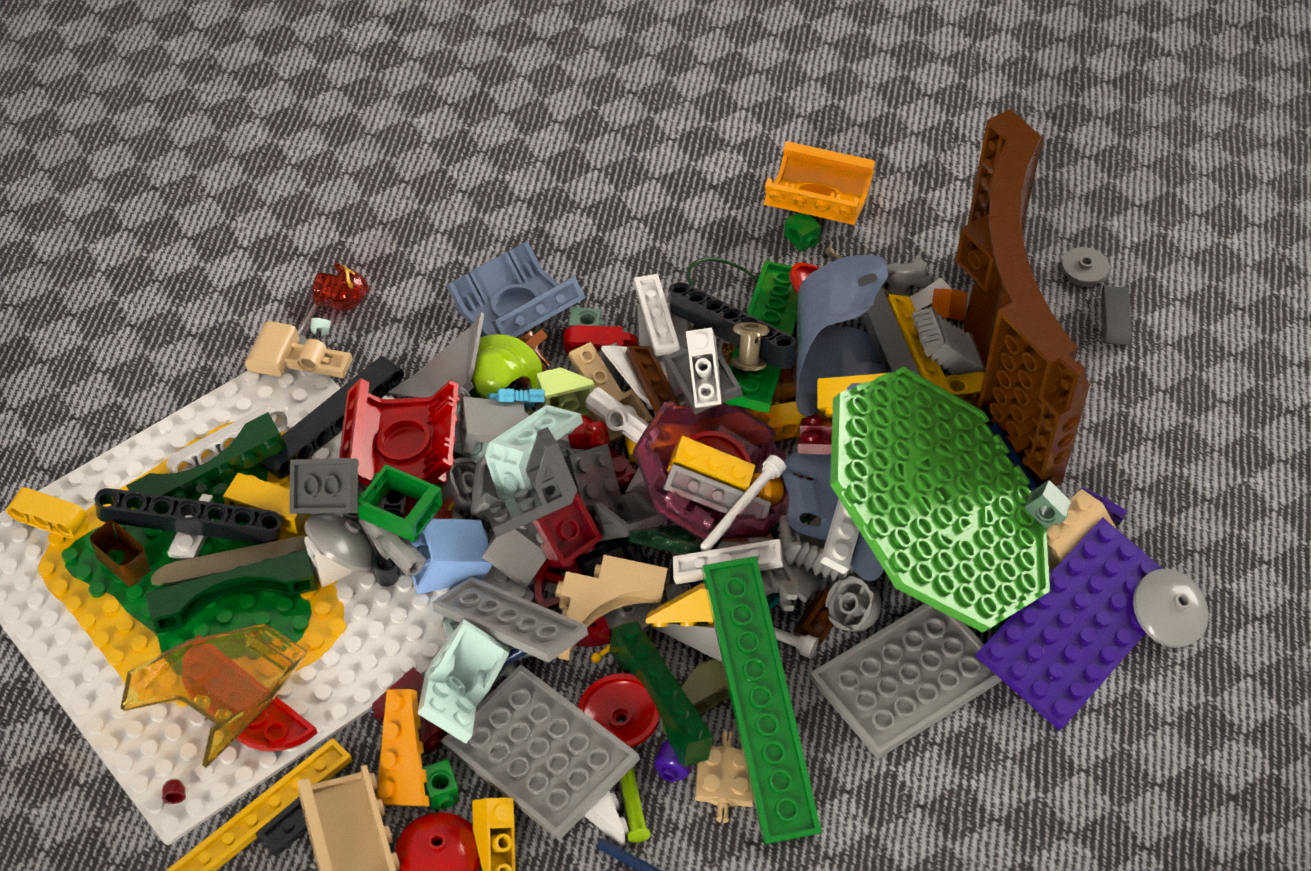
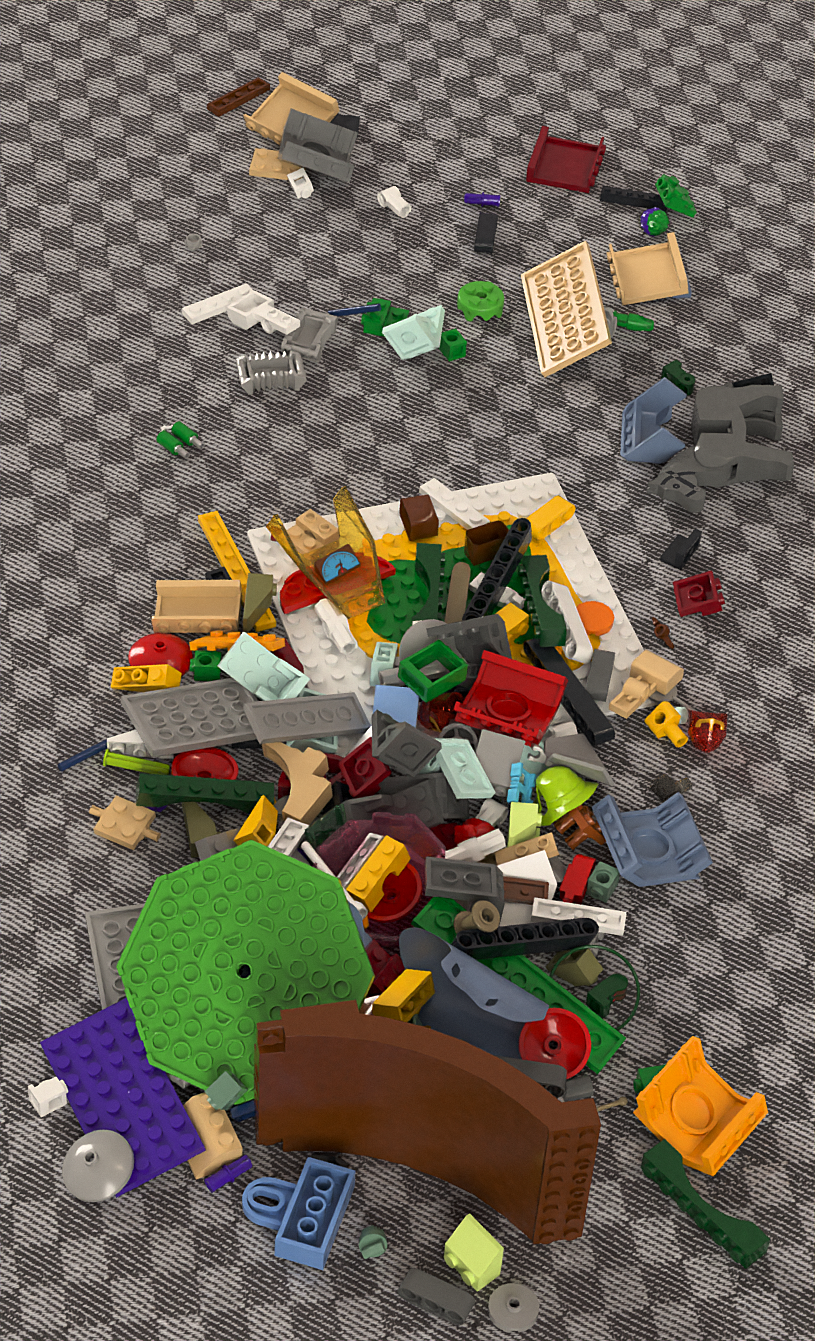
camera: 110 degrees right, 5 degrees down
white slope [686,328,722,408] -> none
green plate [701,556,822,845] -> none
none -> white brick [28,1077,68,1117]
none -> medium blue brick [242,1157,356,1270]
none -> olive slope [243,573,277,633]
none -> tan brick [281,509,339,561]
none -> slope [314,544,361,585]
none -> white piece [315,598,357,655]
none -> sand green piece [359,1225,387,1259]
none -> light aqua slope [370,642,398,687]
none -> reddish brown piece [399,494,439,541]
none -> white plate [419,478,490,530]
none -> yellowish green slope [444,1213,504,1292]
none -> orange tile [576,601,614,636]
none -> dark grey beam [586,649,615,702]
none -> dark green leg [586,974,628,1019]
none -> dark green arch [641,1139,770,1269]
none -> yellow piece [644,701,688,748]
none -> clear smoke piece [650,774,692,802]
none -> reddish brown piece [652,617,675,649]
none -> black panel [660,529,702,570]
none -> dark red plate [672,570,725,617]

